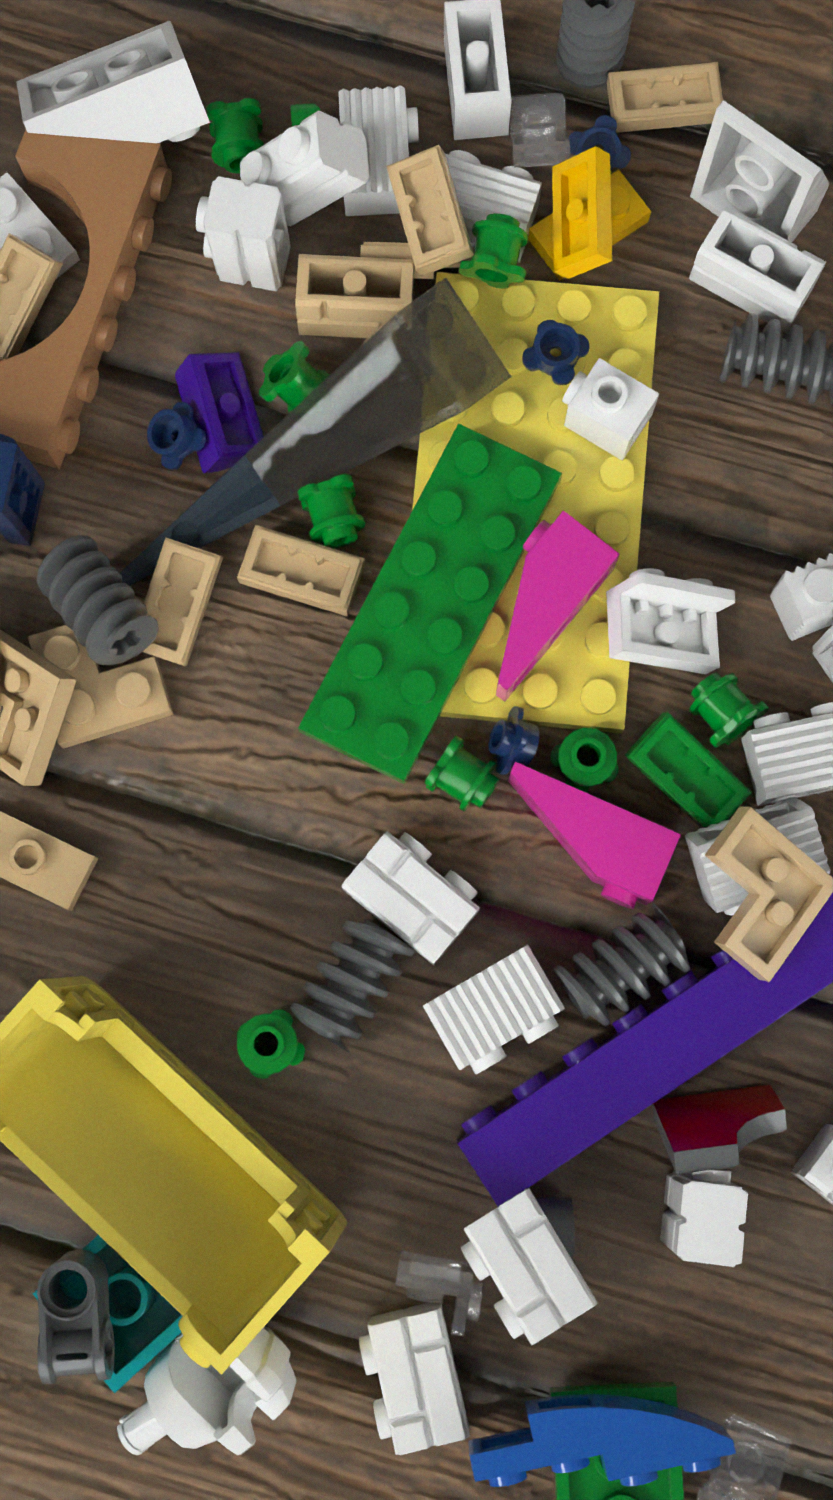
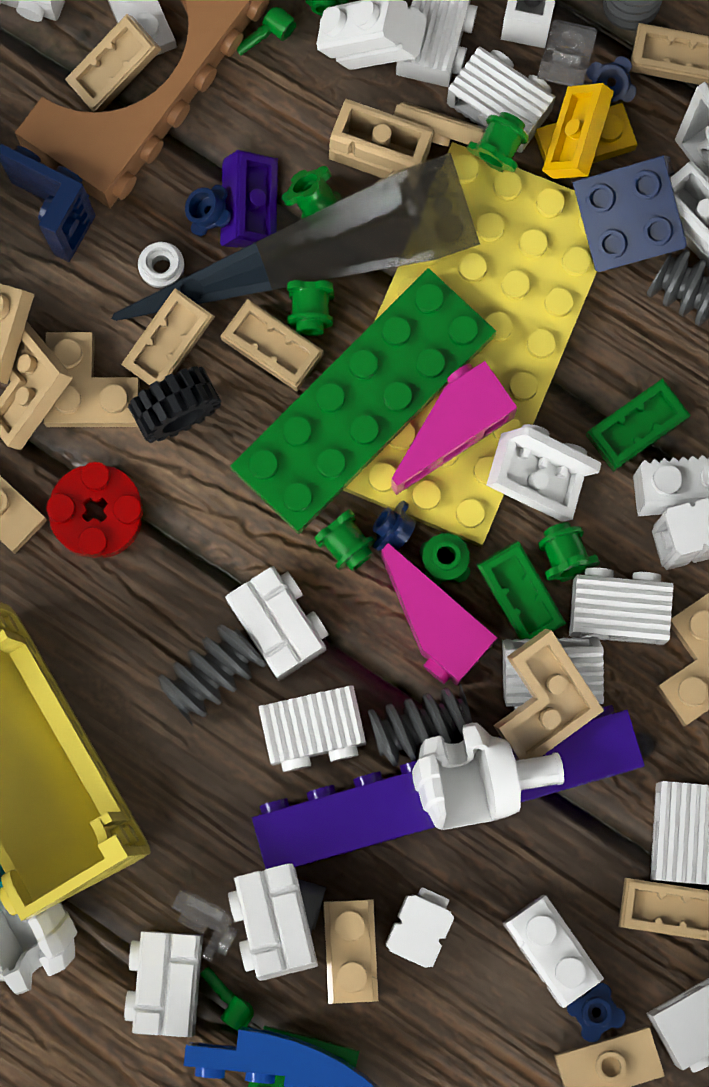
camera: 15 degrees right, 0 degrees up
dark grey piece [36,535,159,665] -> none
white brick [196,176,291,291] -> none
green brick [237,1009,306,1079] -> none
tan plate [386,145,474,277] -> none
dark blue plate [522,320,589,385] -> none
white brick [562,358,659,461] -> none
red tile [652,1085,787,1174] -> none
none -> red plate [46,462,143,558]
none -> black tyre [128,366,221,443]
none -> white plate [138,242,185,288]
none -> green hand [200,967,254,1031]
none -> green hand [236,7,296,56]
none -> tan brick [324,899,378,1004]
none -> white piece [412,723,564,830]
none -> dark blue bracket [572,155,687,272]
none -> green plate [586,378,691,472]

